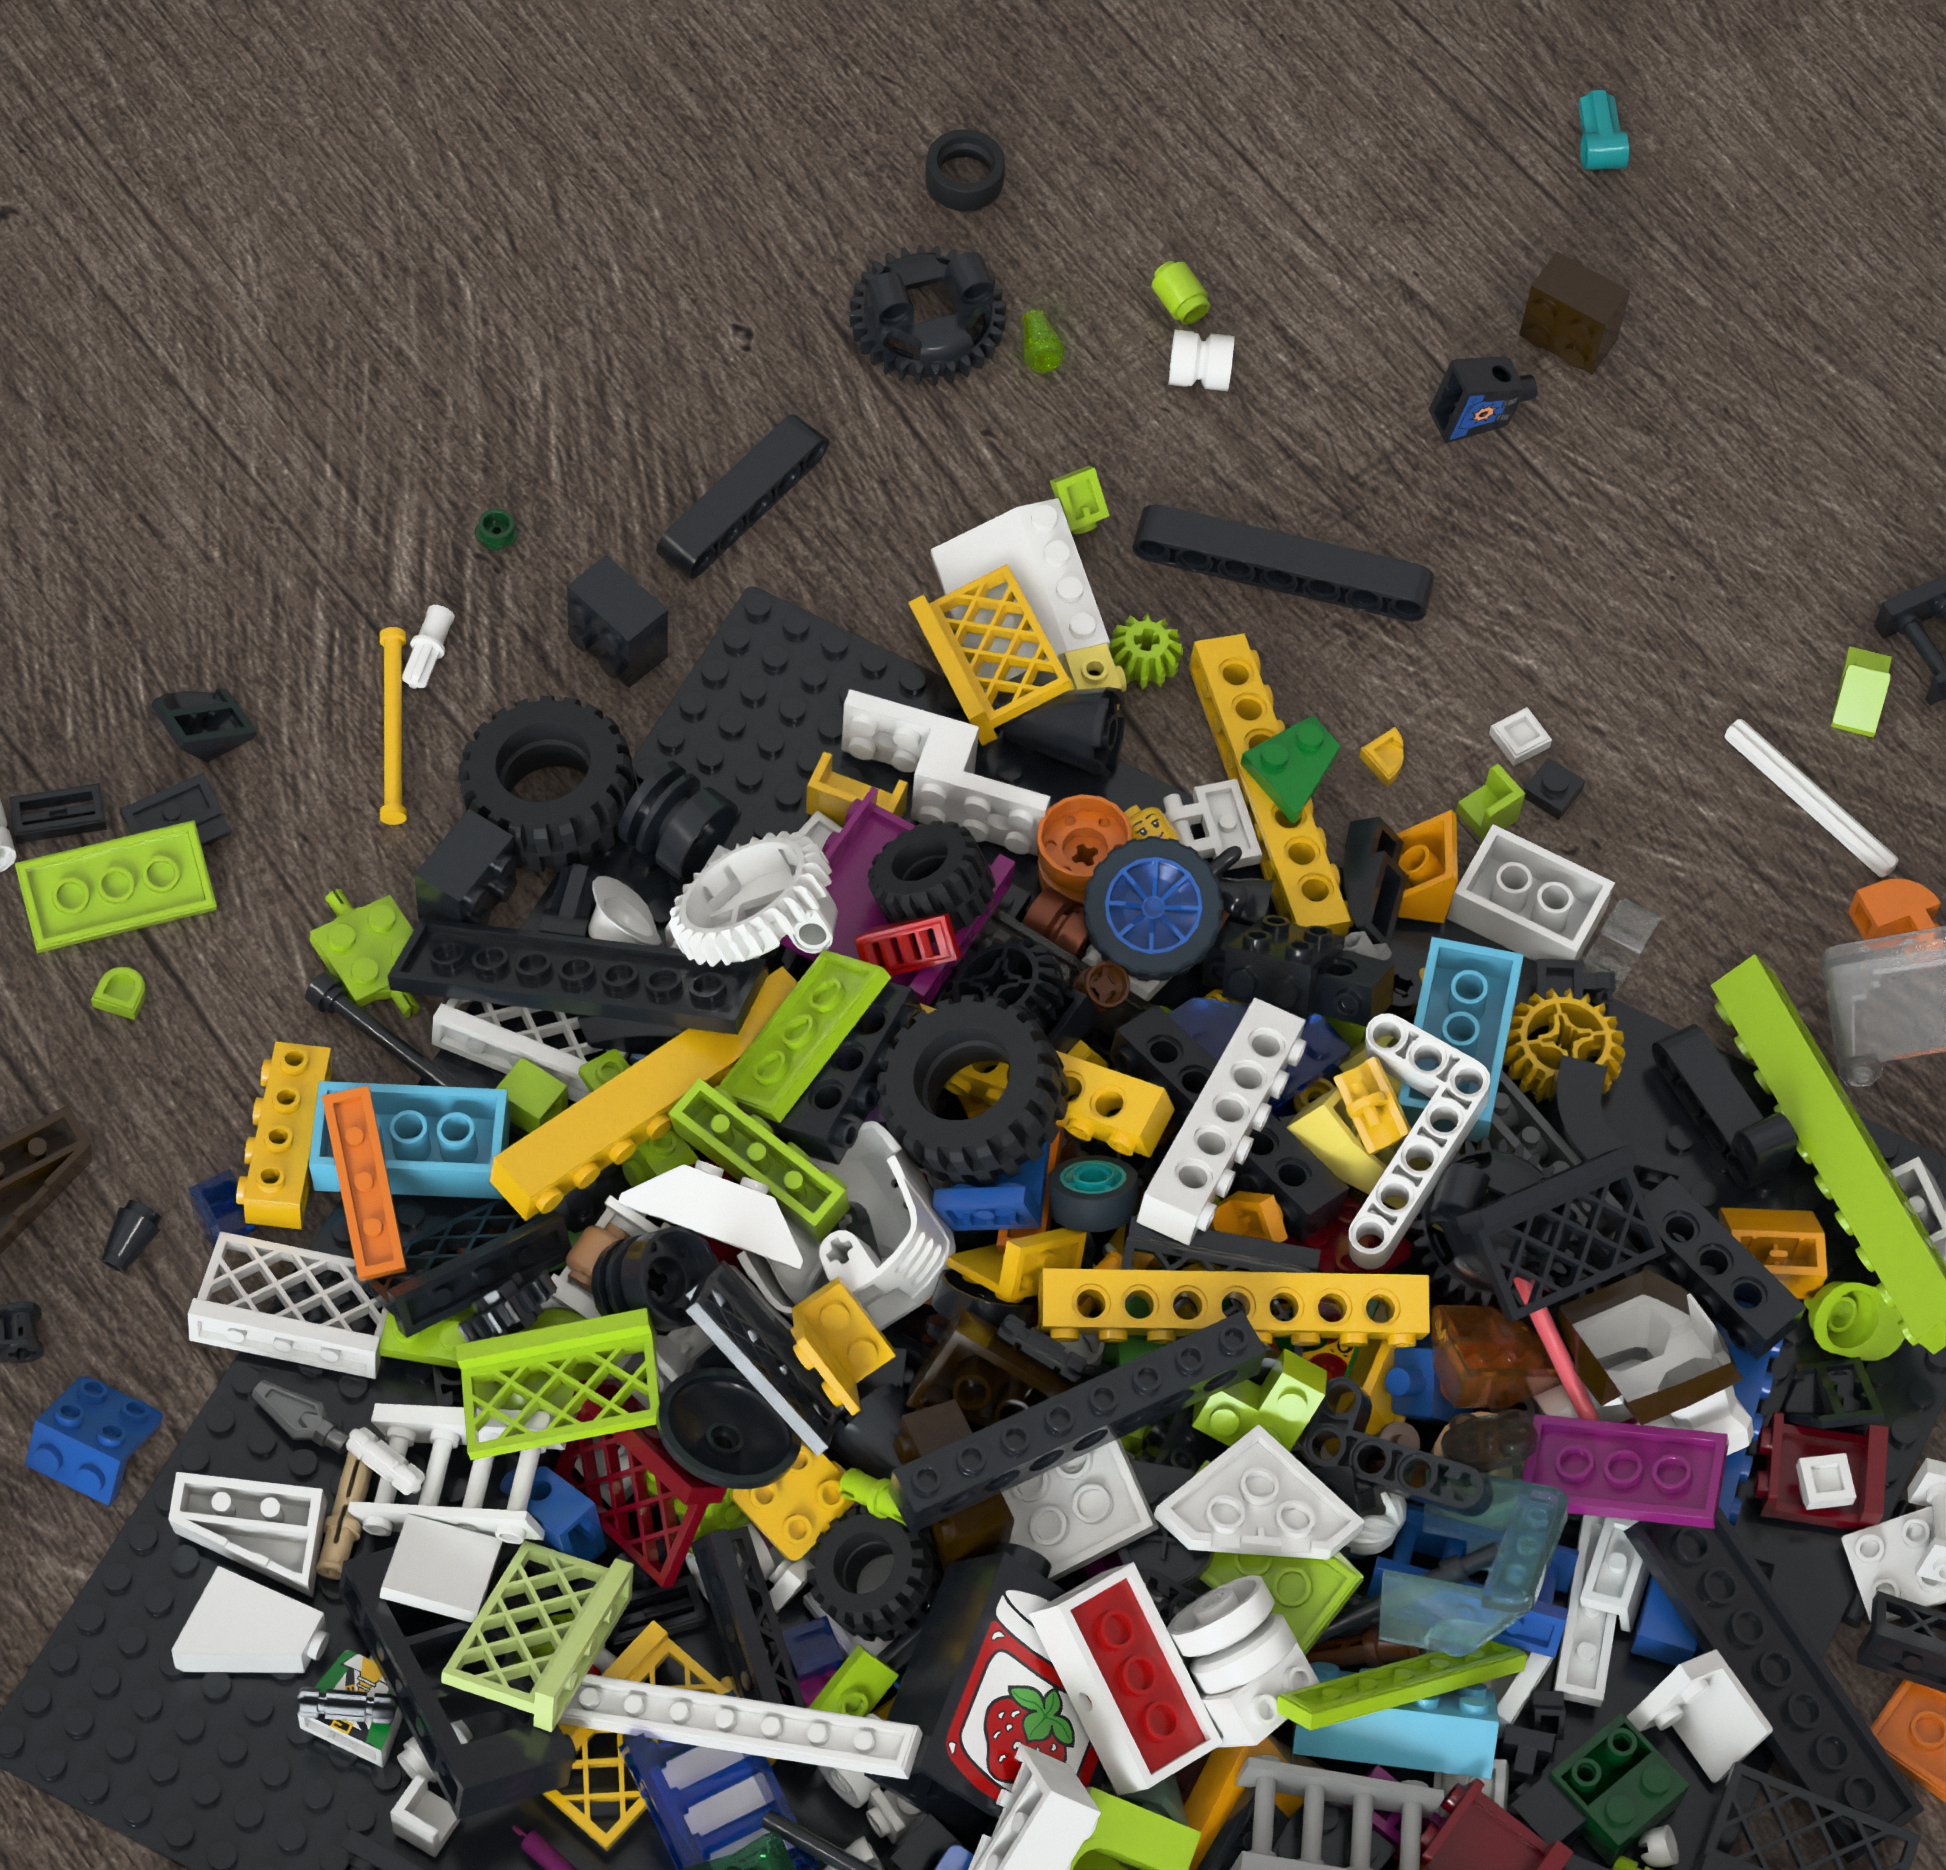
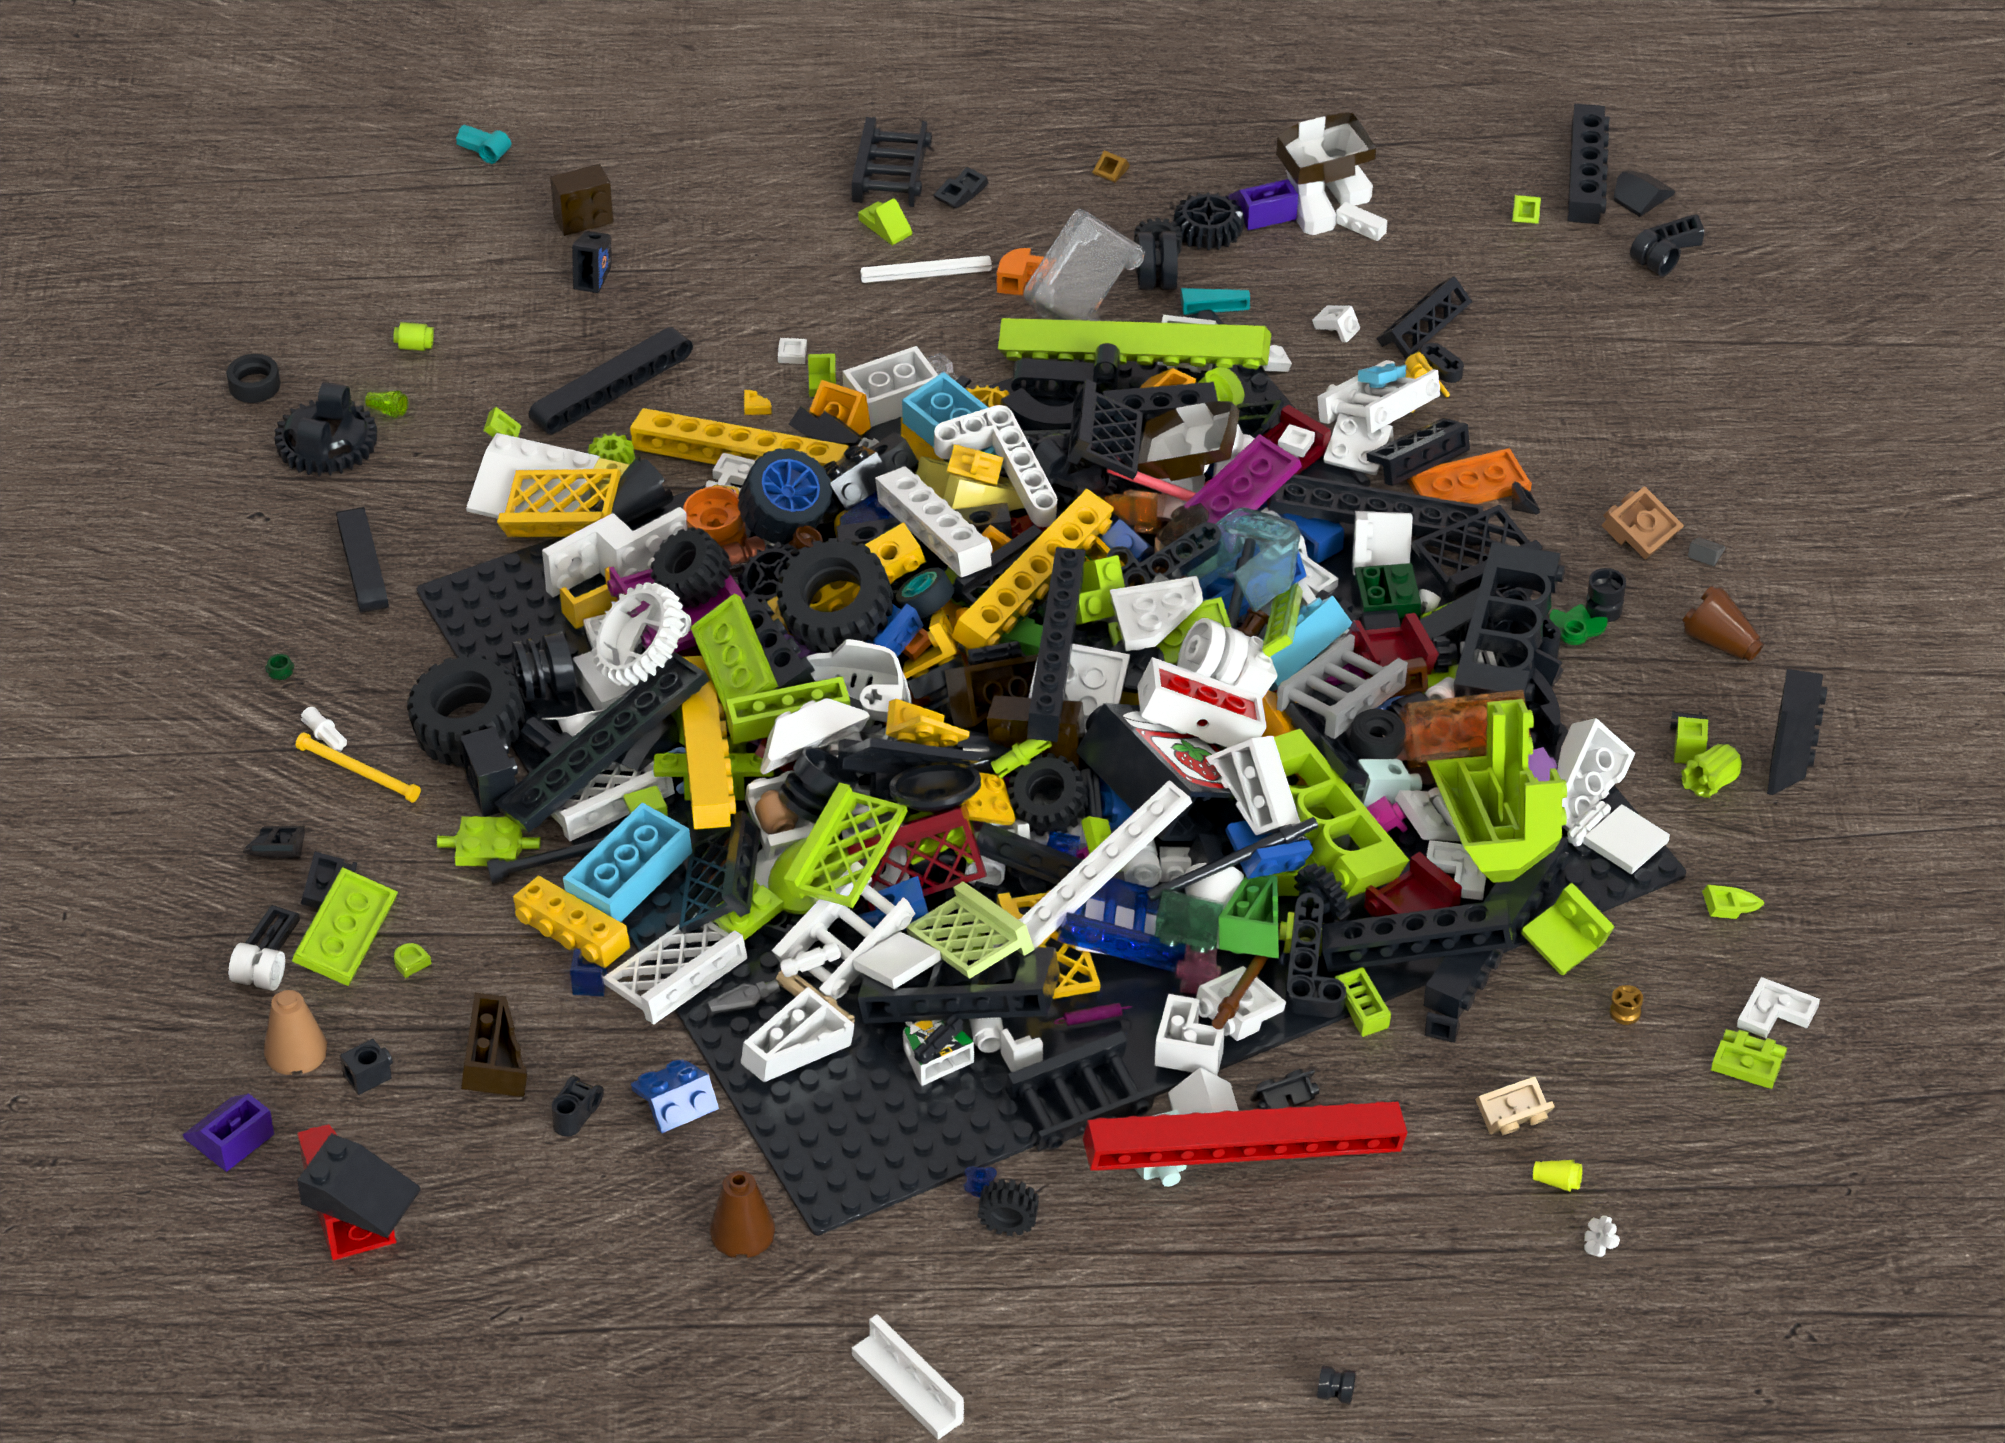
camera: 50 degrees left, 15 degrees down
black cone [100,1200,162,1274] -> none
white slope [171,1566,330,1673] -> none
orange plate [322,1086,407,1282] -> none
black gear [457,1269,558,1343] -> none
black brick [567,555,668,688] -> none
red slope [854,913,961,976] -> none
white wheel [1168,329,1234,392] -> none
green wing [1240,715,1340,824] -> none
black plate [1524,758,1585,820] -> none

